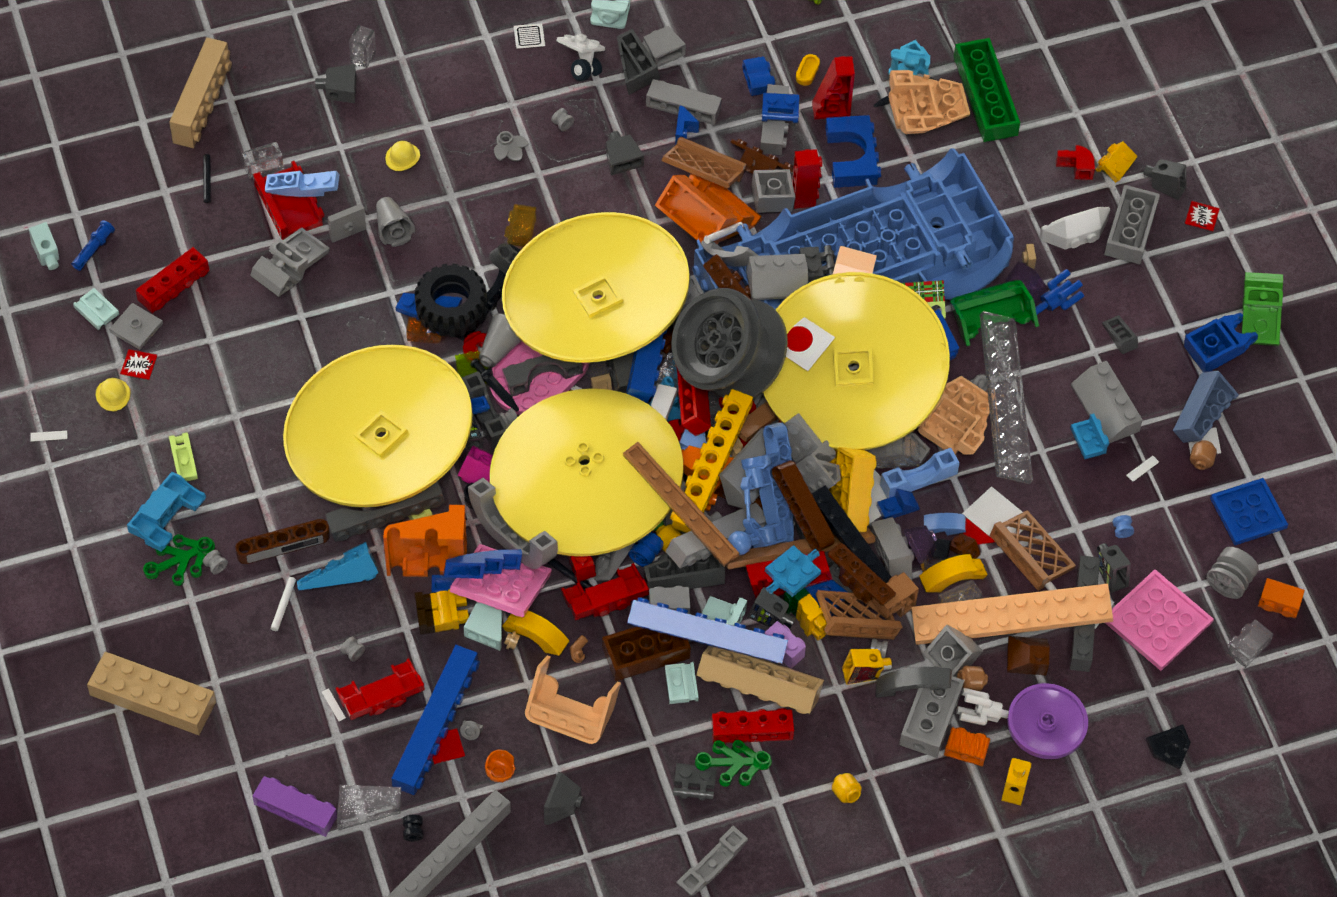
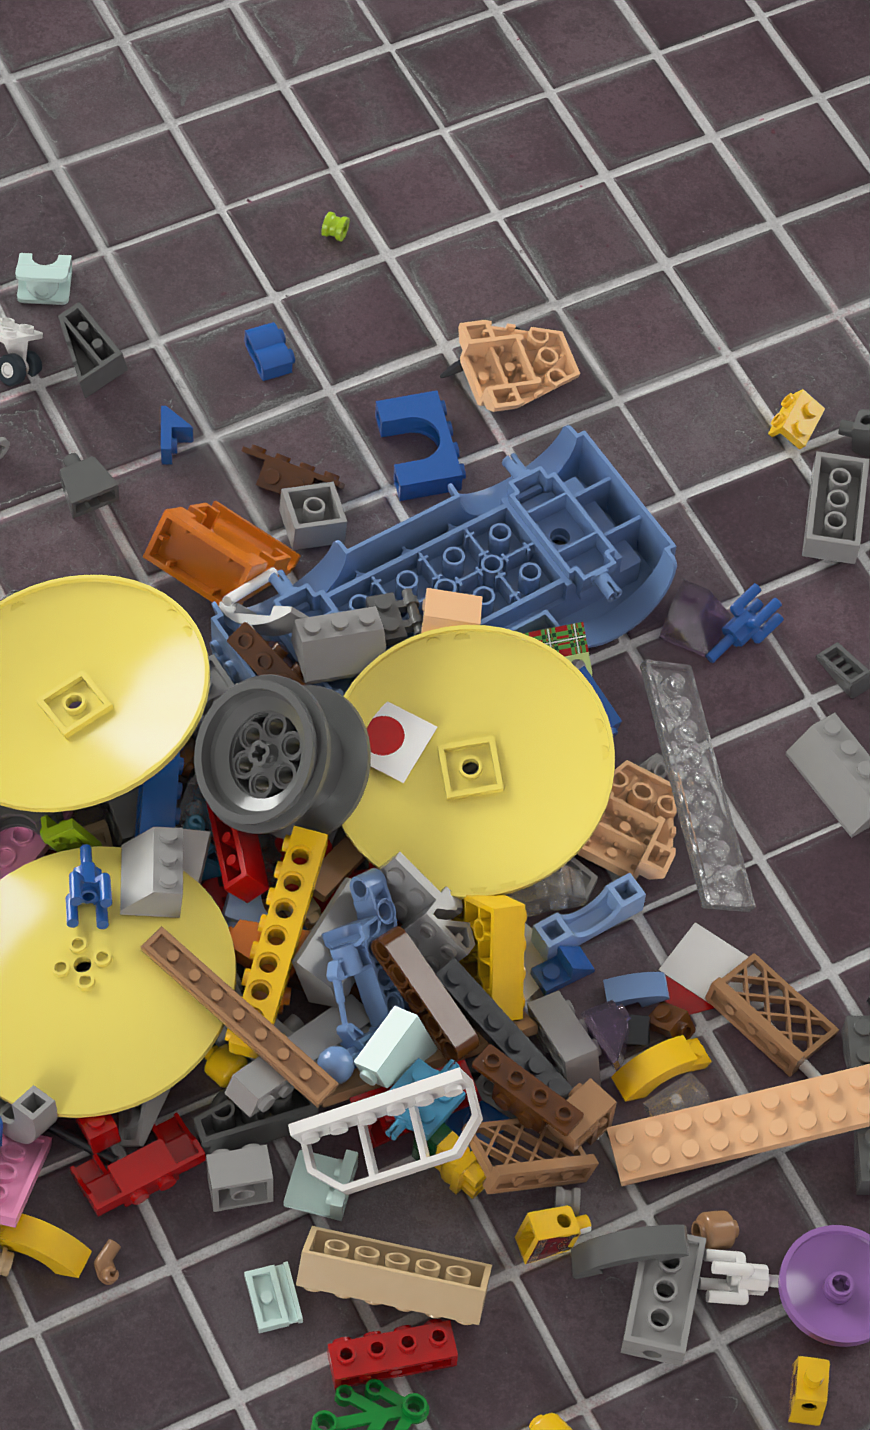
camera: 10 degrees left, 0 degrees up
light nougat windscreen [525,655,621,744] -> none
reddish brown brick [602,627,691,681] -> none
brick [627,597,788,664] -> none
blue wheel [628,532,664,567] -> none
light grey torso [642,26,686,67] -> none
light grey brick [646,79,722,125] -> none
medium nougat fence [662,137,746,189] -> none
dark grey torso [747,587,796,628] -> none
light grey brick [760,84,790,155] -> none
blue plate [762,93,799,123] -> none
lavender brick [765,621,806,669] -> none
red brick [792,149,822,209] -> none
yellow tile [796,54,820,86] -> none
red wedge [812,56,855,120] -> none
medium azure piece [888,40,930,75] -> none
light grey slope [923,625,983,677] -> none
orange brick [944,727,990,767] -> none
green windscreen [950,280,1039,346] -> none
green brick [953,38,1020,142] -> none
reddish brown slope [1007,636,1050,676] -> none
tan plate [1022,244,1036,270] -> none
white wedge [1039,207,1110,249] -> none
red brick [1056,145,1095,180] -> none
dark azure bracket [1070,413,1109,459] -> none
none -> lime bracket [40,815,102,852]
none -> blue plant [65,844,112,929]
none -> light grey slope [120,827,183,918]
none -> white plate [288,1067,483,1195]
none -> light aqua slope [354,1006,437,1088]

